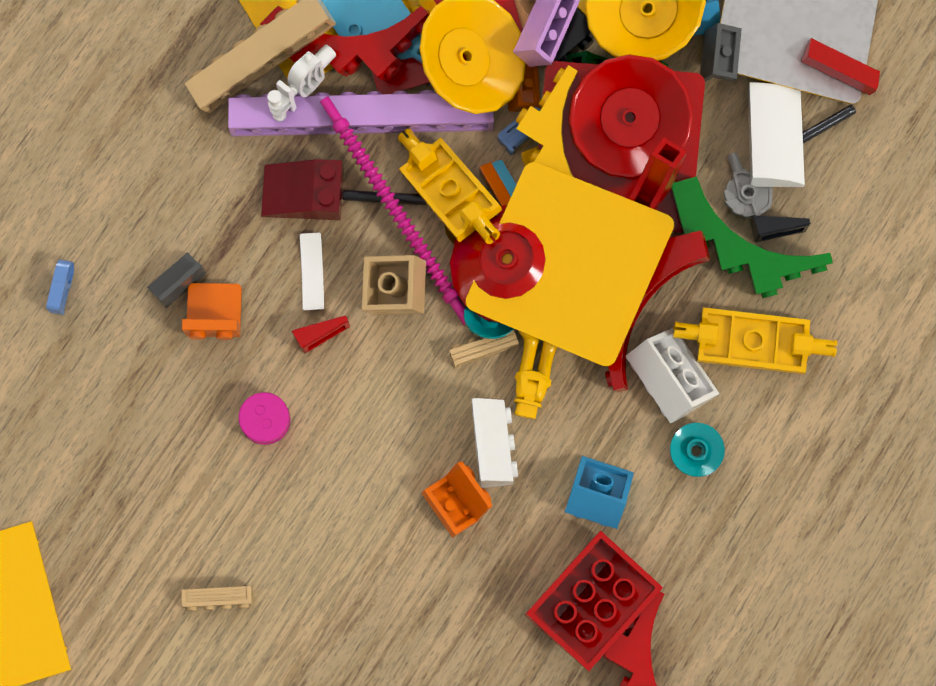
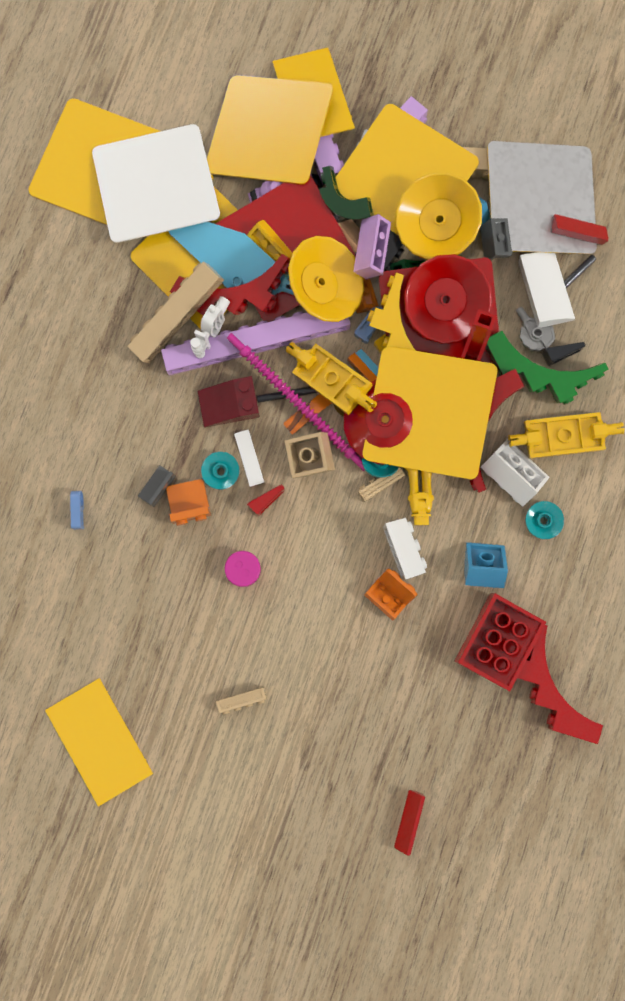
camera: 15 degrees left, 5 degrees up
none -> teal dish [201,452,240,490]
none -> orange sticker [284,394,331,435]

